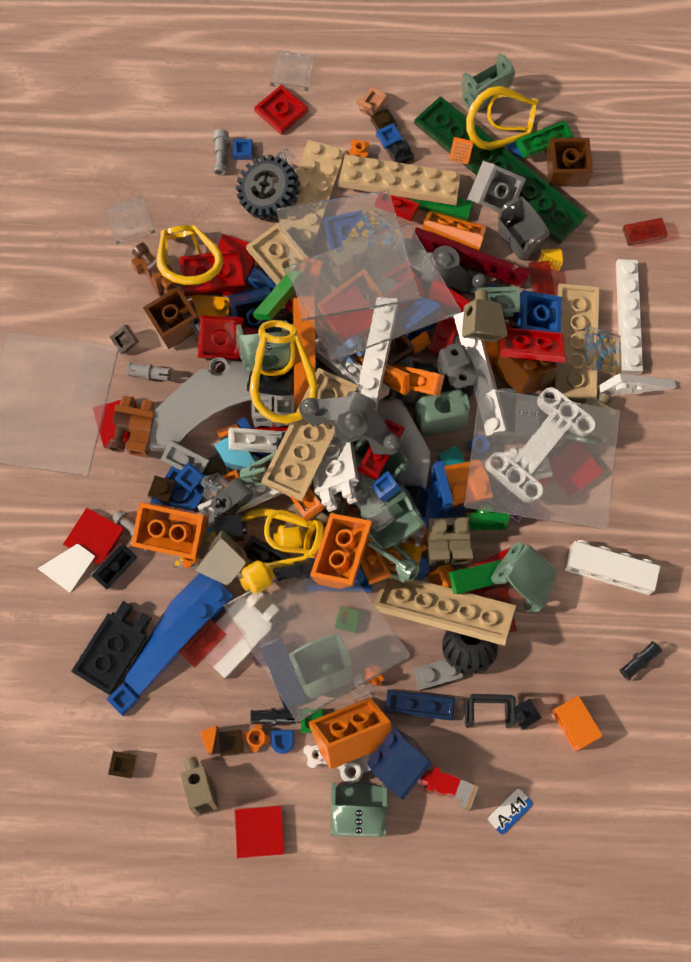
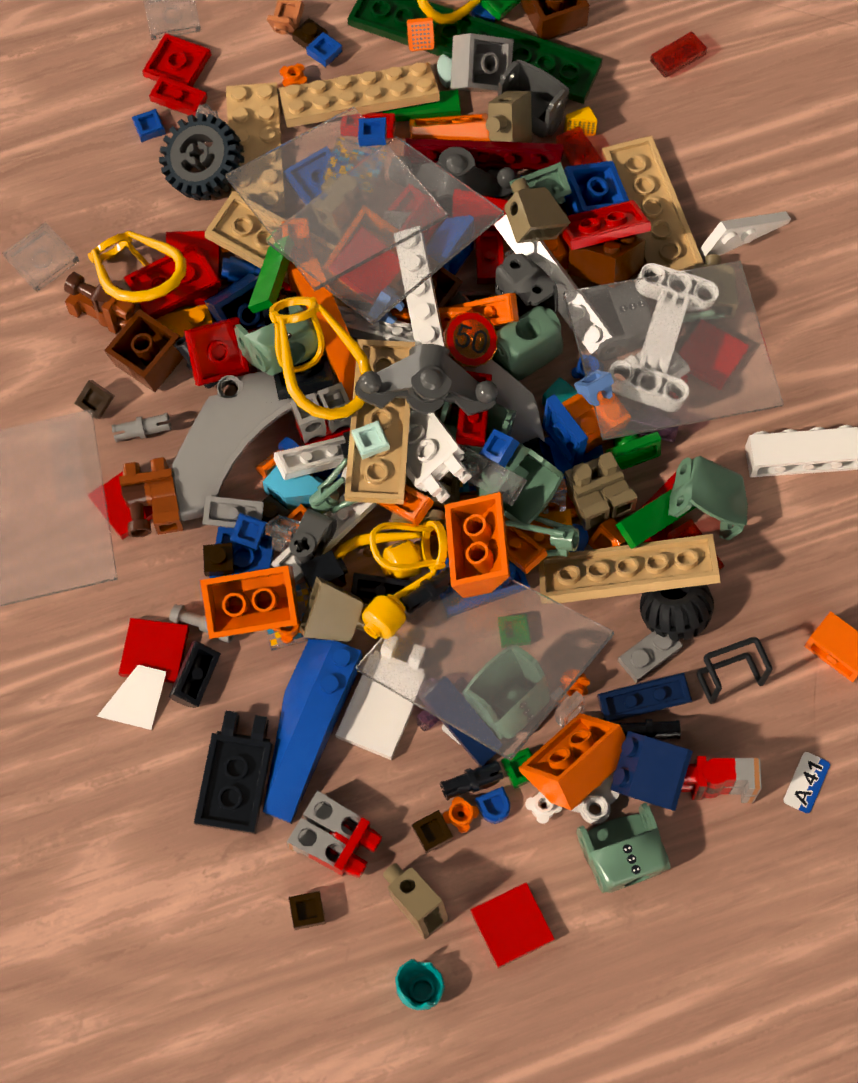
camera: 15 degrees left, 5 degrees down
blue tile [106,683,139,716] -> none
clear red plate [178,619,227,668] -> none
orange slope [200,725,219,755] -> none
light grey piece [213,129,229,175] -> none
black tile [387,140,414,164] -> none
orange slope [410,331,431,354] -> none
black tile [510,698,542,730] -> none
clear tile [585,326,622,375] -> none
white plate [616,259,643,374] -> none
none -> red plate [149,76,208,118]
none -> light grey hips [287,790,382,878]
none -> light aqua tile [351,420,390,460]
none -> blue tile [358,117,387,146]
none -> teal hair [395,959,445,1010]
none -> light aqua tile [437,54,452,88]
none -> piece [444,311,498,368]
none -> dark tan torso [486,91,532,143]
none -> medium blue tile [574,370,614,406]
none -> black pin [618,719,681,740]

